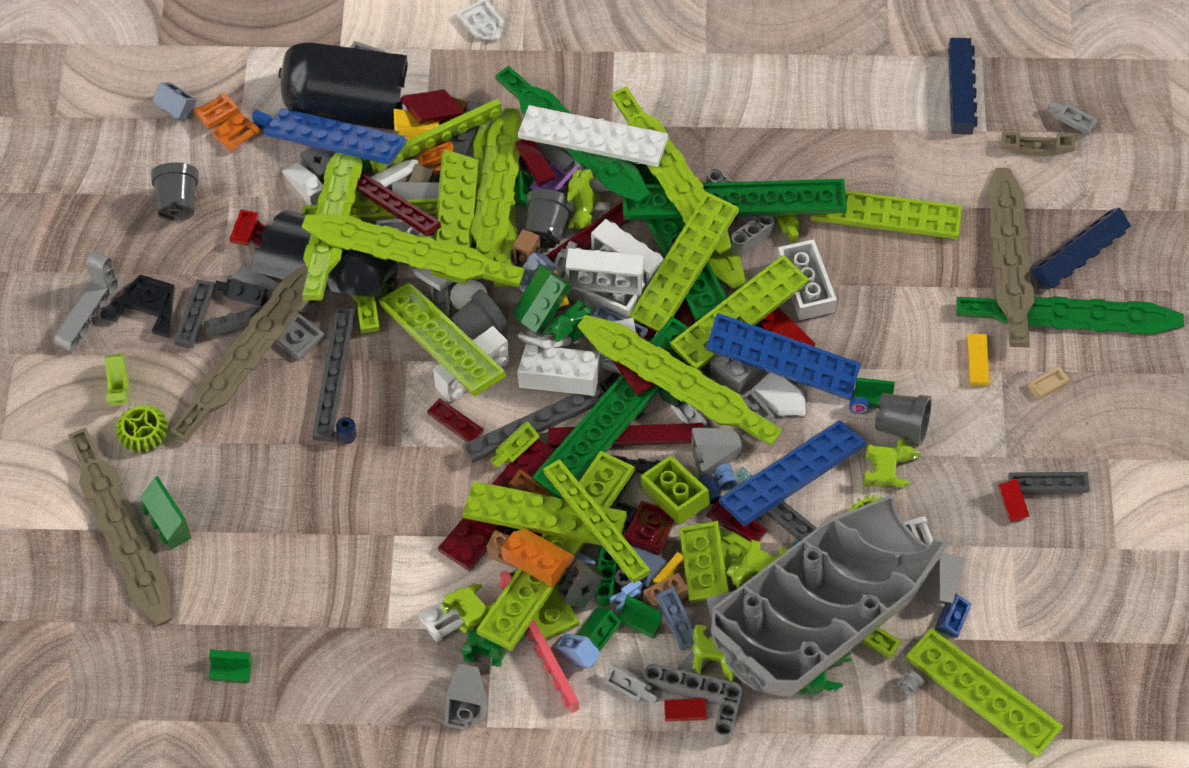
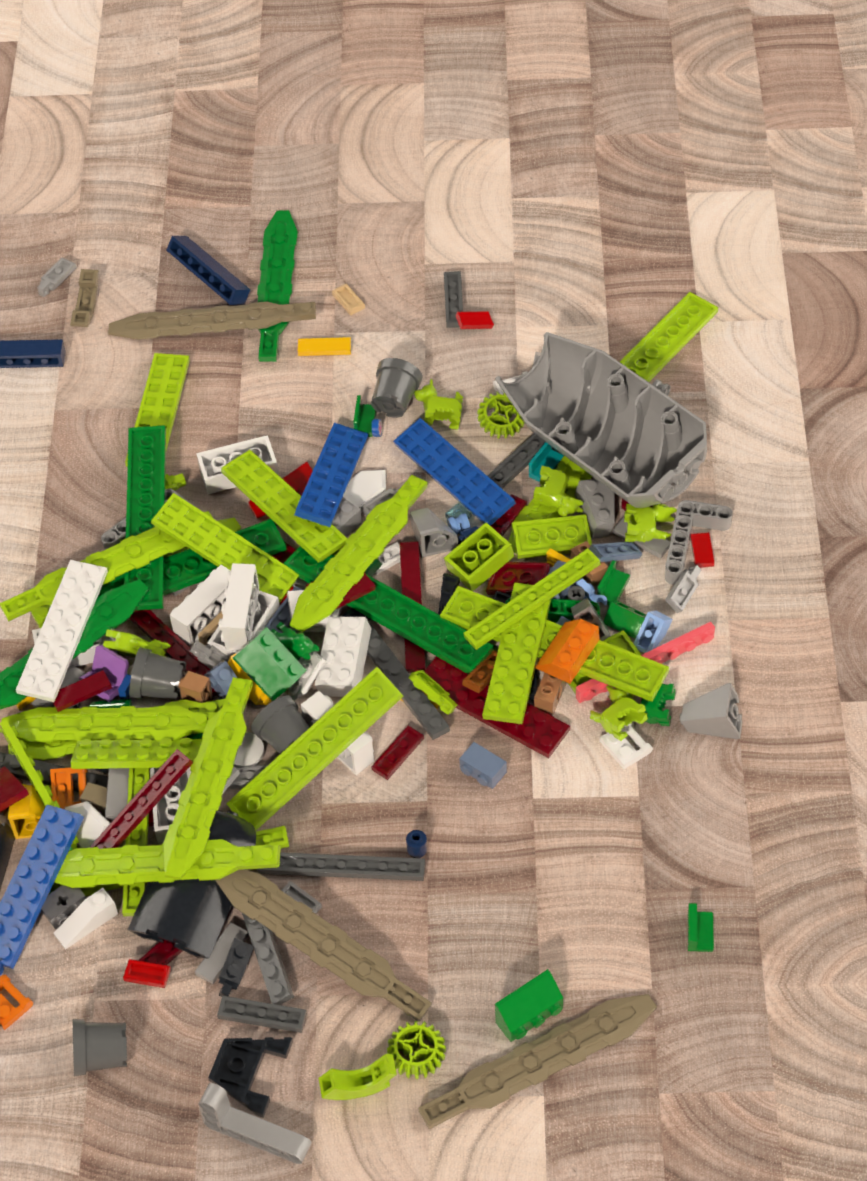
camera: 90 degrees left, 5 degrees down
none -> sand blue brick [459,742,507,789]

